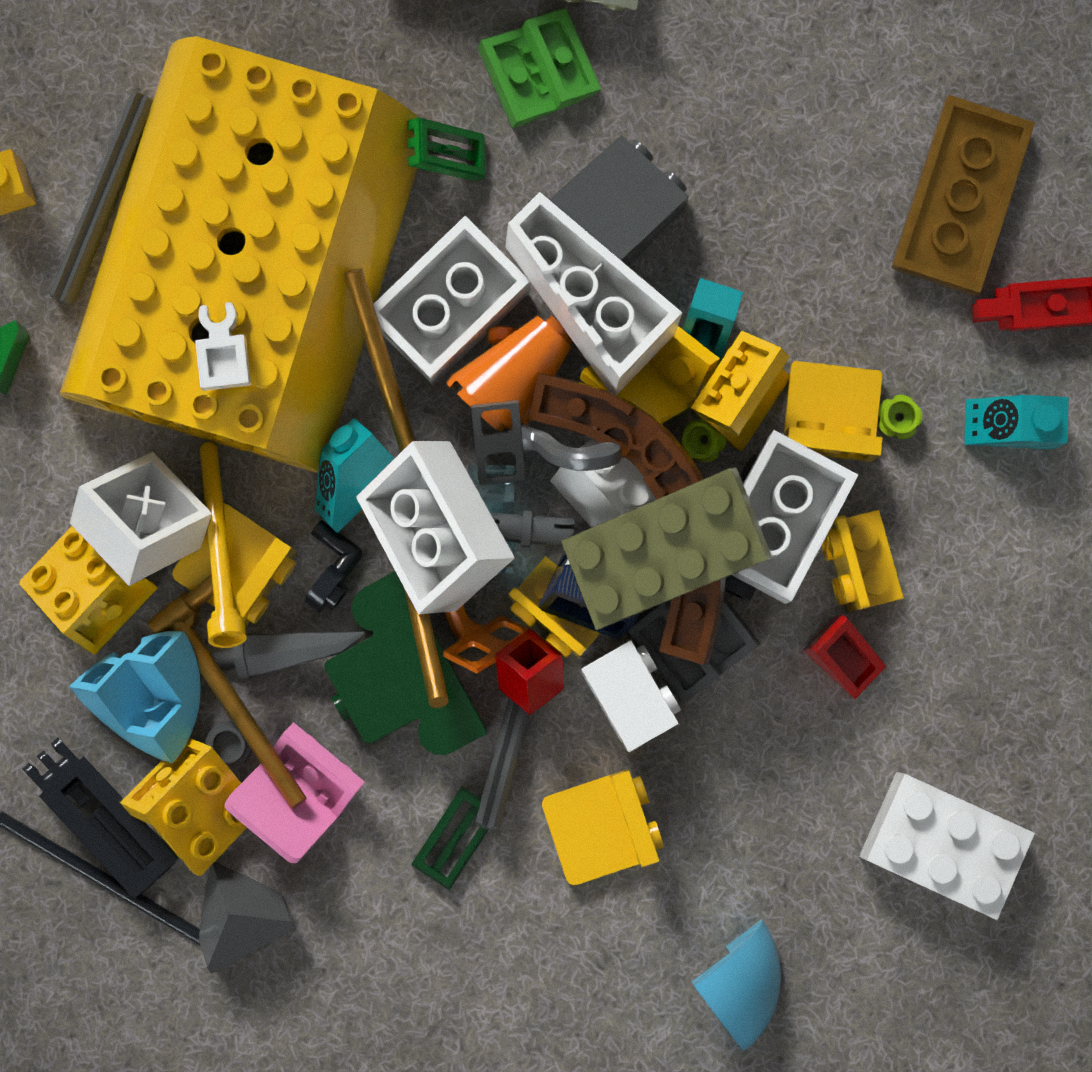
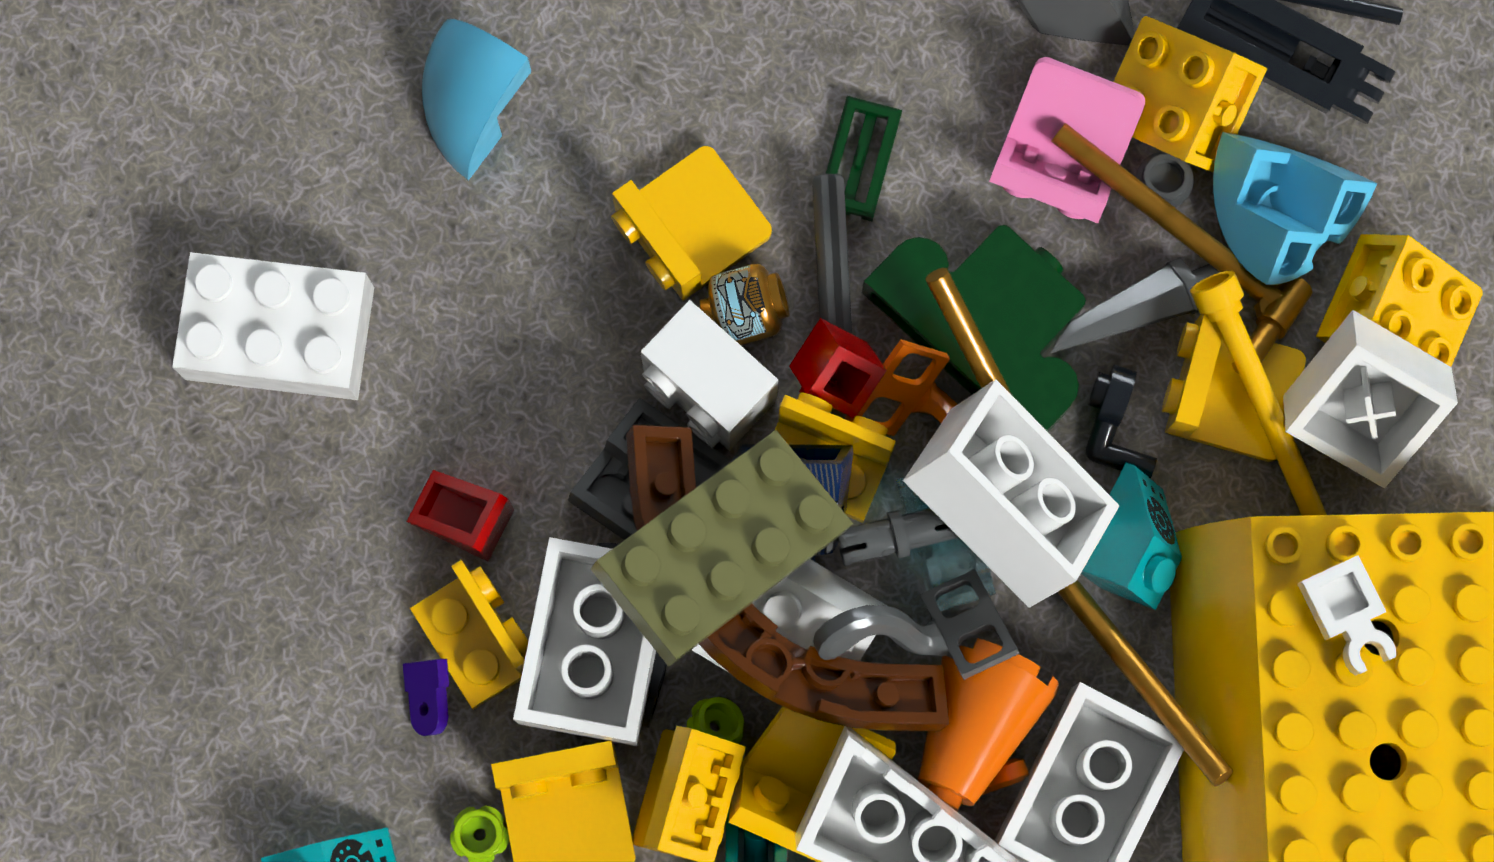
camera: 160 degrees right, 5 degrees down
none -> dark purple piece [403,659,449,736]
none -> head [700,264,790,345]

